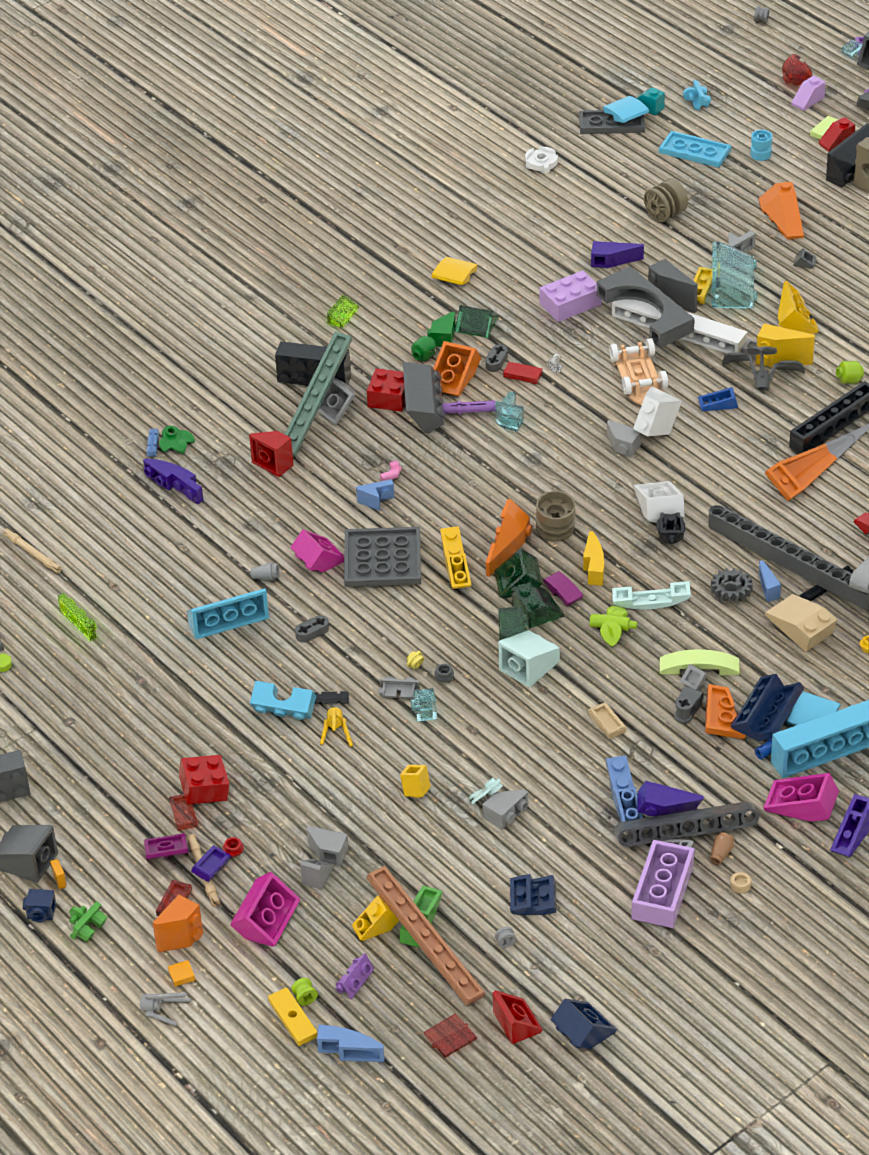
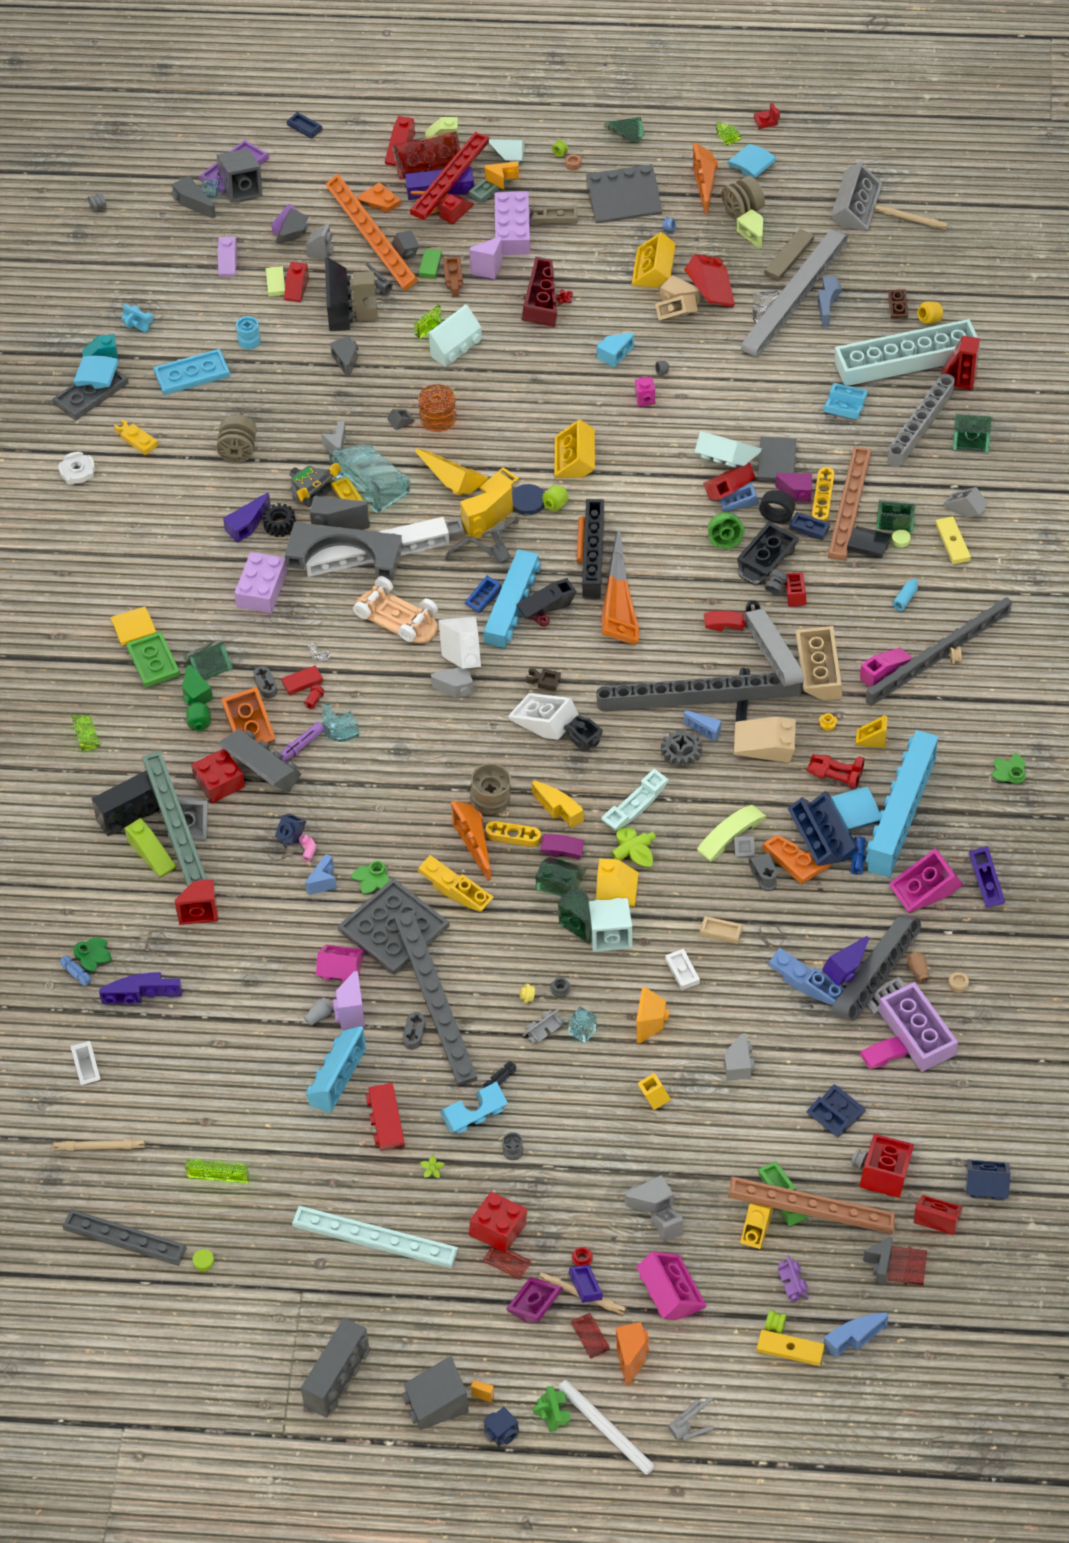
camera: 45 degrees left, 10 degrees up
light orange tile [168,960,195,987] -> none
yellow plant [320,707,353,747] -> none
light aqua plate [468,777,503,805] -> none
clear green slope [494,548,542,598] -> none
orange wedge [759,182,804,239] -> none
clear red cylinder [782,54,813,86] -> none
none -> white slope [70,1041,101,1085]
none -> yellow plate [114,419,158,455]
none -> lime slope [125,818,176,878]
none -> bright green plate [126,632,180,688]
none -> dark grey slope [171,176,216,218]
none -> black tyre [263,503,296,537]
none -> dark blue brick [275,814,307,845]
none -> torso [290,463,342,508]
none -> light aqua tile [292,1206,458,1269]
none -> red pin [304,685,324,709]
none -> dark grey slope [330,336,359,377]
none -> lavender slope [333,971,365,1030]
none -> bright green plate [351,861,390,894]
none -> red wedge [365,1083,405,1151]
none -> dark grey plate [394,910,477,1086]
none -> clear orange wheel [418,384,457,432]
none -> lime plant [420,1154,445,1179]
none -> yellow piece [479,467,519,493]
none -> medium azure brick [484,549,541,648]
none -> yellow beam [485,821,541,847]
none -> dark grey wheel [502,1132,523,1160]
none -> dark blue tile [512,484,545,515]
none -> black slope [516,578,577,619]
none -> dark brown plate [526,668,561,691]
none -> dark red arm [529,613,550,627]
none -> white axle [558,1380,654,1475]
none -> yellow slope [596,858,639,907]
none -> light orange slope [636,987,670,1043]
none -> white plate [665,949,700,991]
none -> red piece [806,754,865,789]
none -> red slope [859,1134,914,1198]
none -> dark pink slope [860,1037,908,1069]
none -> dark grey slope [863,1237,893,1285]

